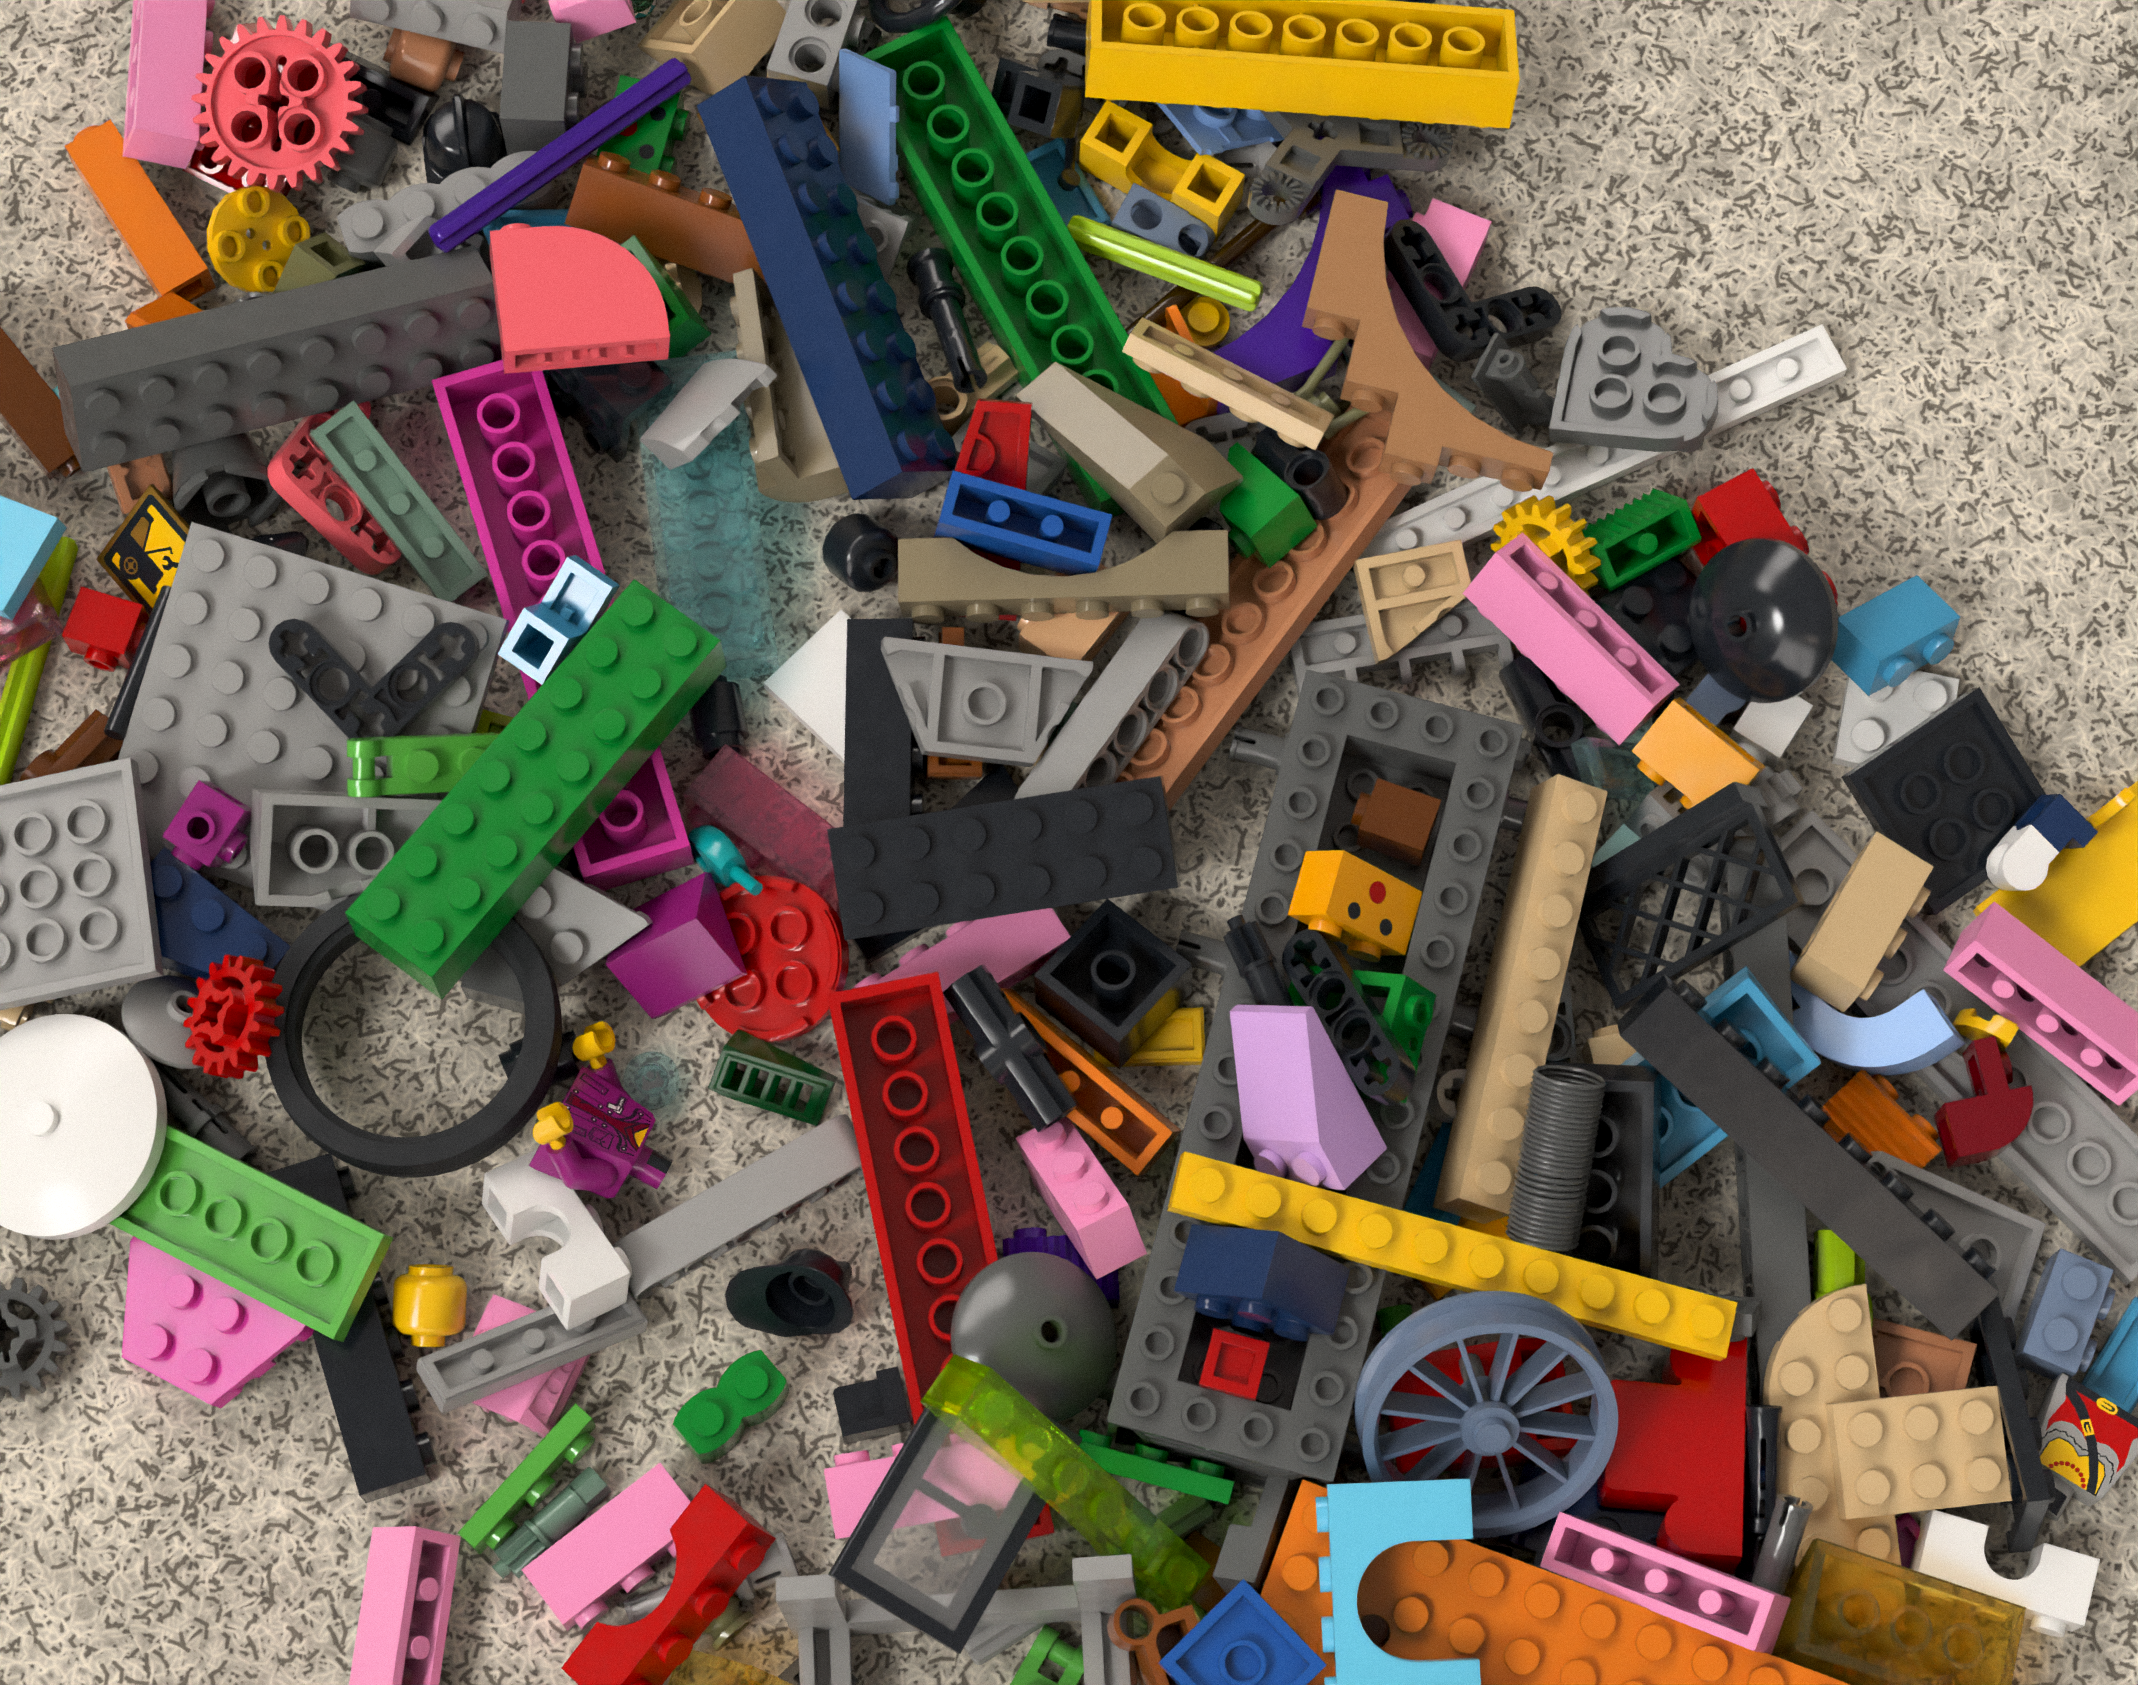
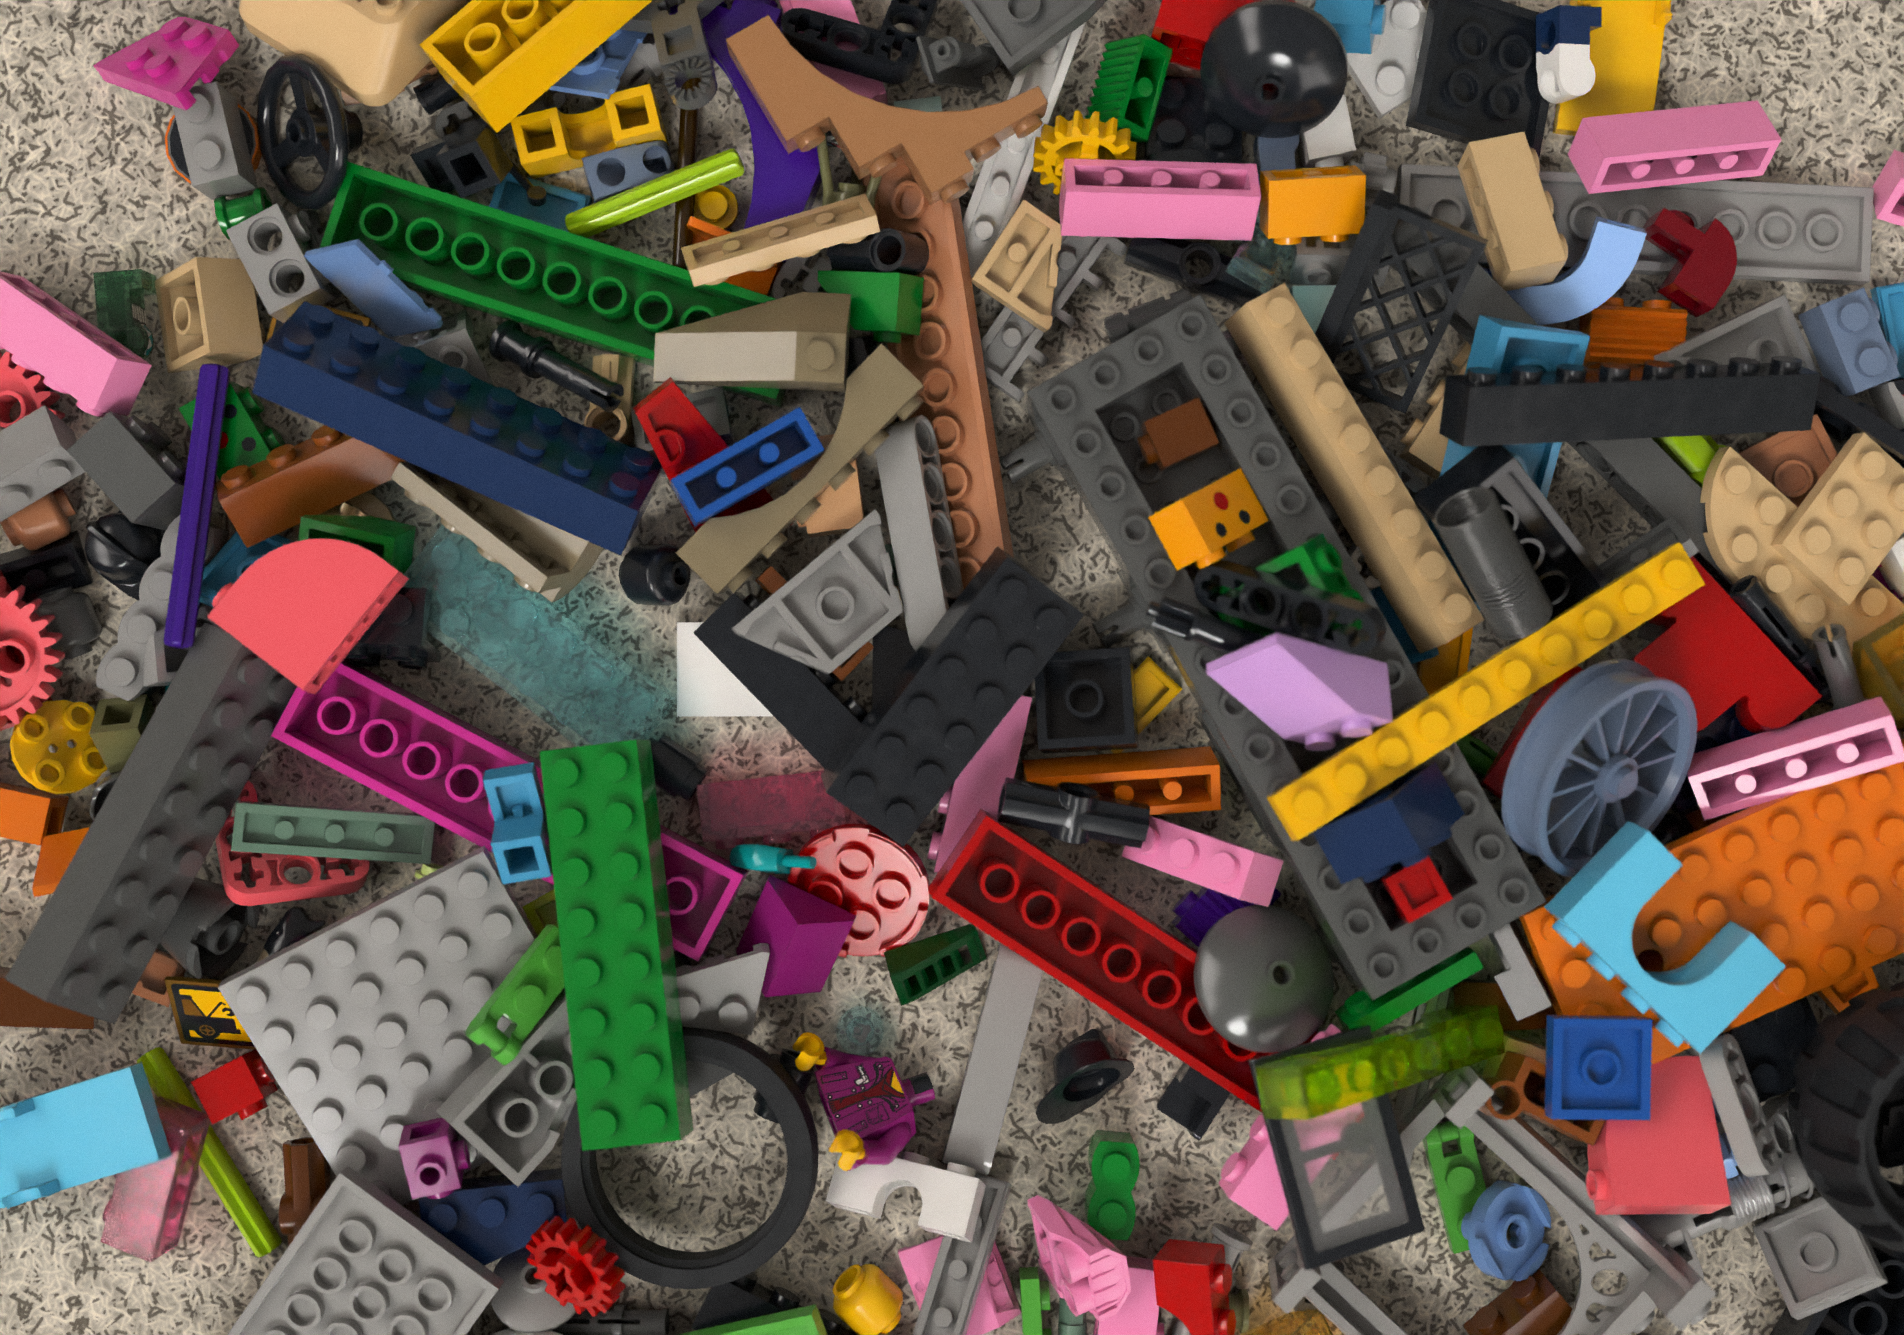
camera: 40 degrees left, 15 degrees up
black bar [103,585,171,740] -> none
black beam [268,619,480,739] -> none
light grey slope [639,359,777,470] -> none
yellow tile [1952,1008,2019,1051] -> none
none -> bright pink slope [1027,1195,1131,1322]

